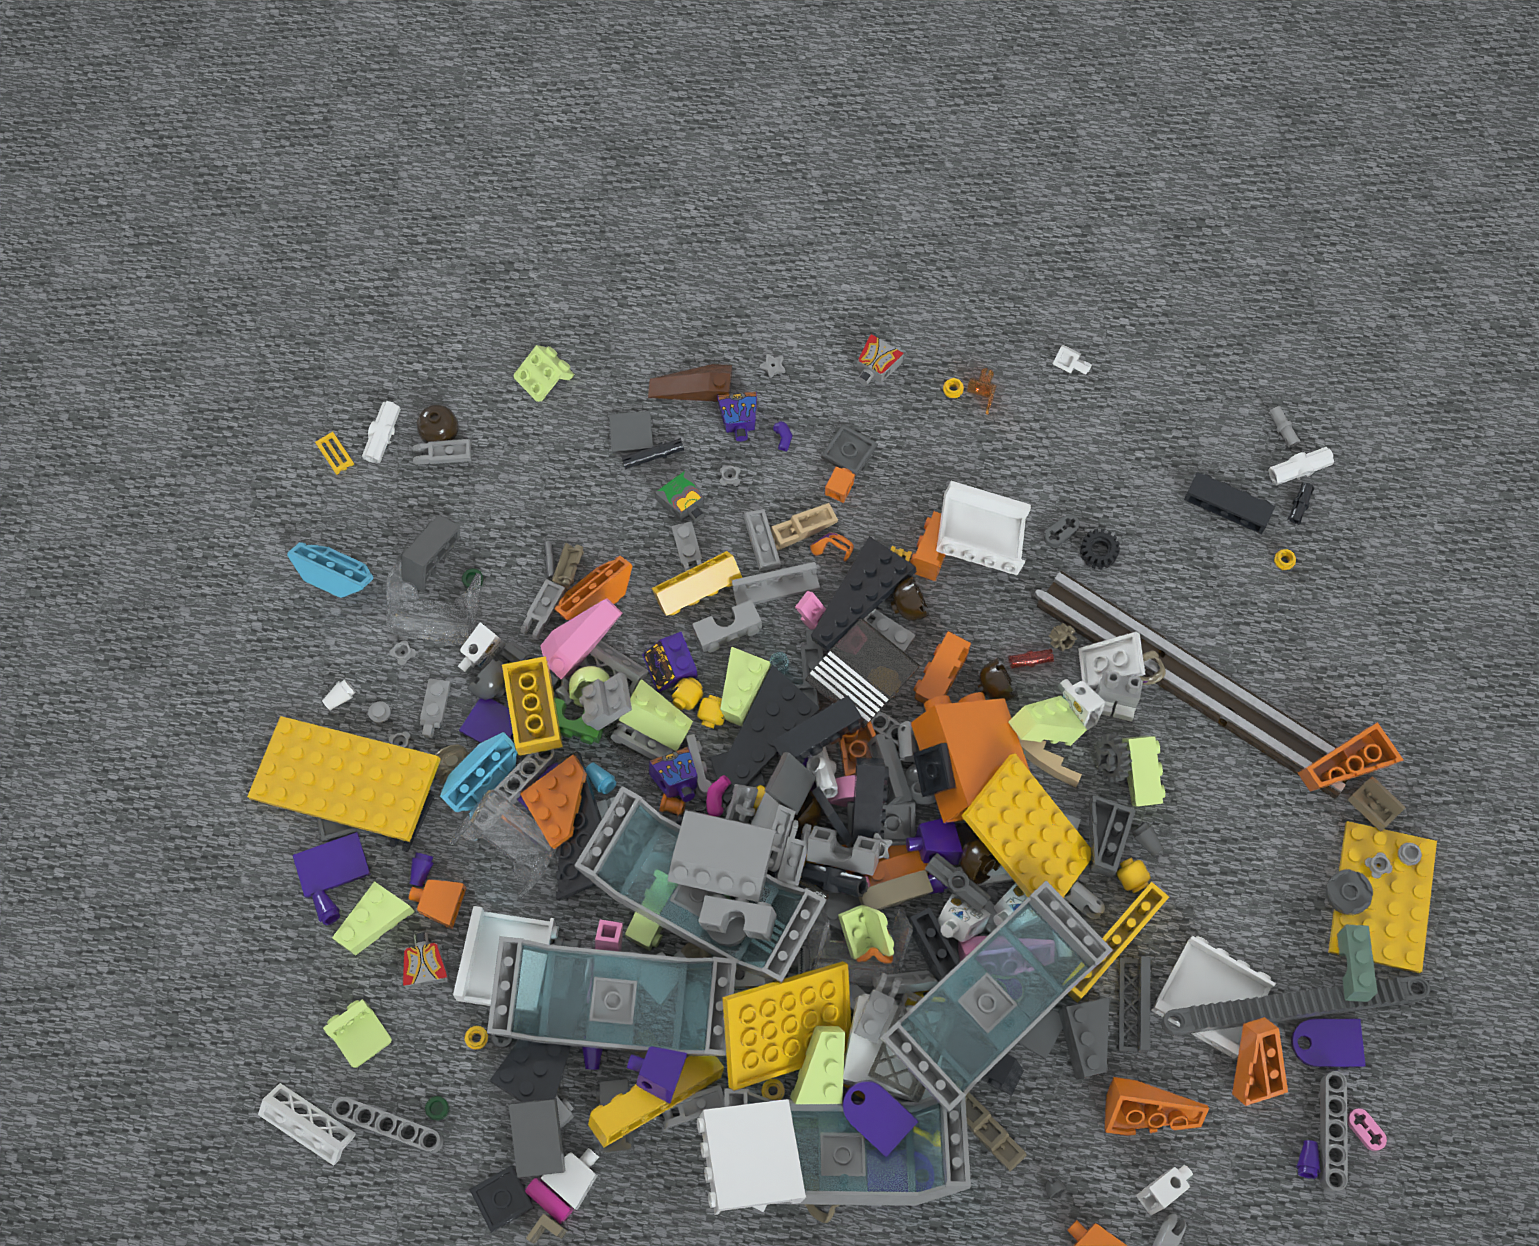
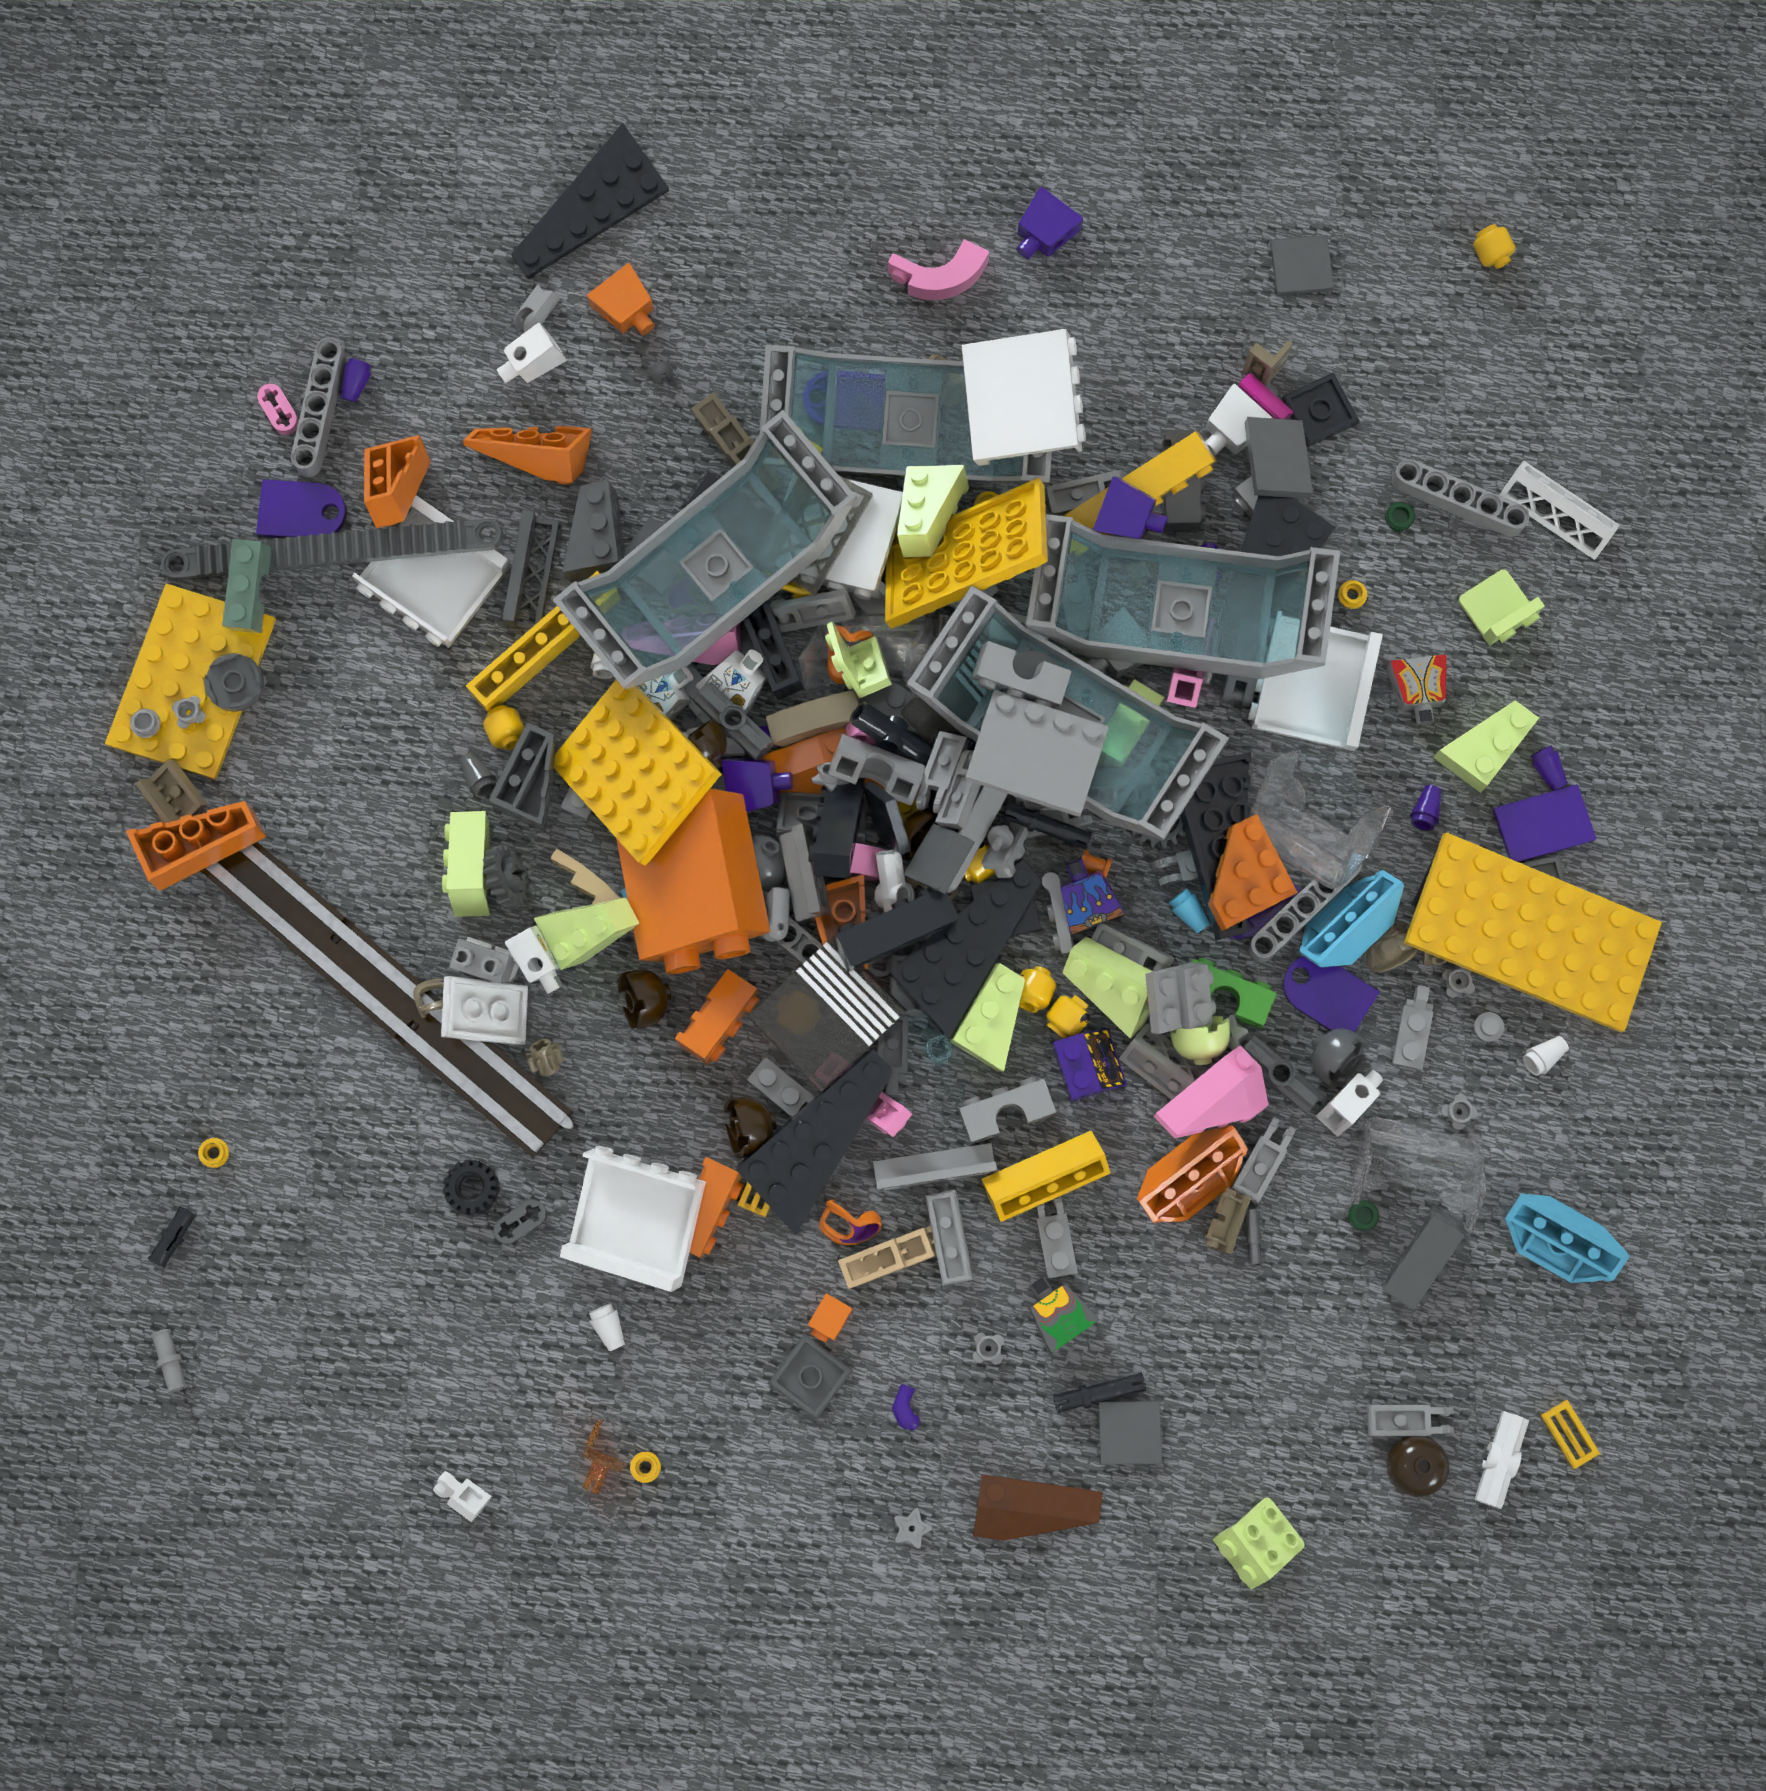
camera: 175 degrees left, 10 degrees up
orange torso [409,880,467,929] -> none
yellow brick [502,656,563,756] -> none
dark pink arm [706,775,731,817] -> none
torso [718,392,757,442] -> none
dark purple tile [843,1080,919,1157] -> none
light grey hinge [854,973,901,1043] -> none
torso [857,334,904,386] -> none
black tile [913,743,956,797] -> none
clear red pin [1008,648,1054,669] -> none
light grey piece [1064,881,1105,919] -> none
black brick [1184,472,1276,535] -> none
white piece [1268,447,1334,485] -> none
none -> white cone [589,1303,625,1351]

